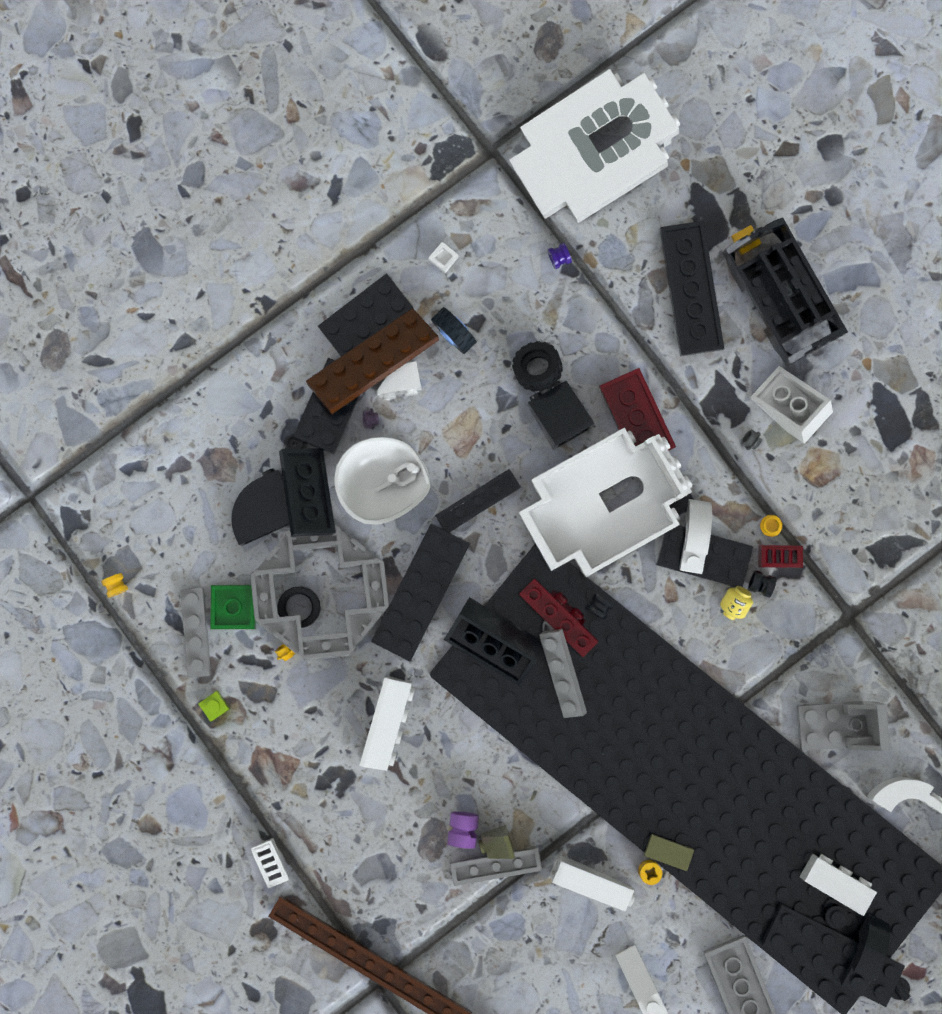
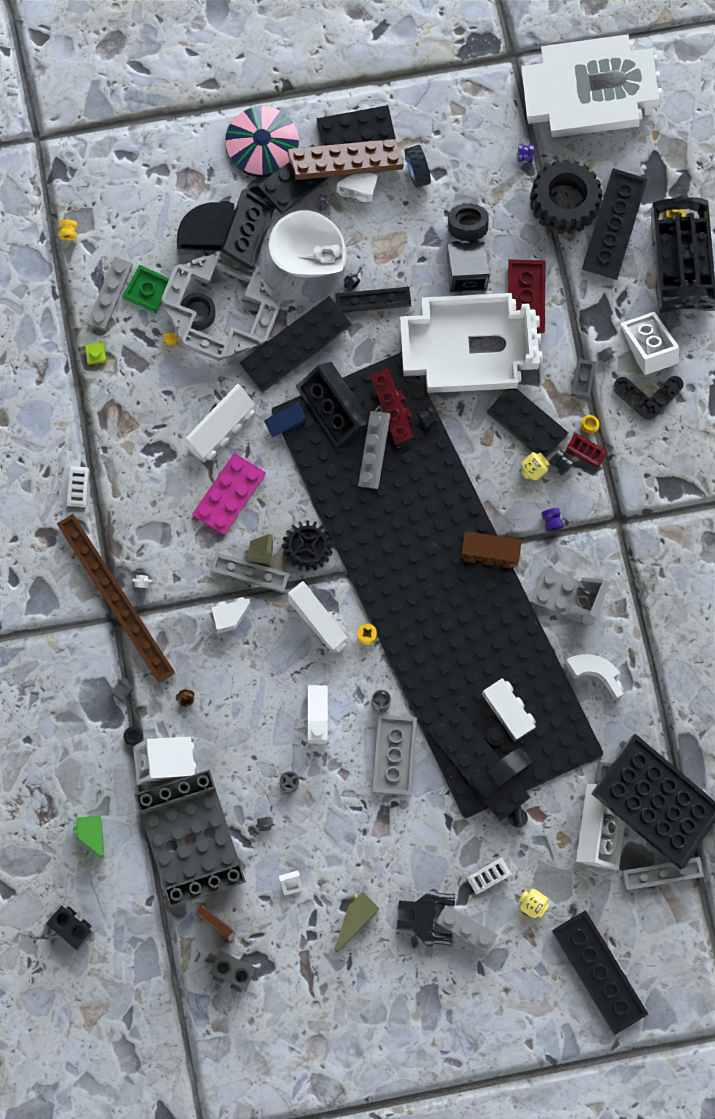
camera: 20 degrees right, 10 degrees down
white plate [428,242,459,273] -> none
medium lavender wheel [447,811,479,849] -> none
olive tile [644,834,694,871] -> none
white arch [679,499,712,574] -> none
none -> white plate [132,575,152,588]
none -> dark pink plate [192,452,266,536]
none -> white slope [211,597,250,634]
none -> dish [225,106,299,178]
none -> dark blue slope [264,402,306,438]
none -> black gear [282,520,334,572]
none -> black plate [343,273,360,290]
none -> flat silver wheel [371,689,391,712]
none -> reddish brown brick [460,531,522,568]
none -> black tyre [530,159,602,234]
none -> dark purple wheel [541,508,564,532]
none -> dark grey plate [571,358,596,399]
none -> black beam [613,376,684,421]

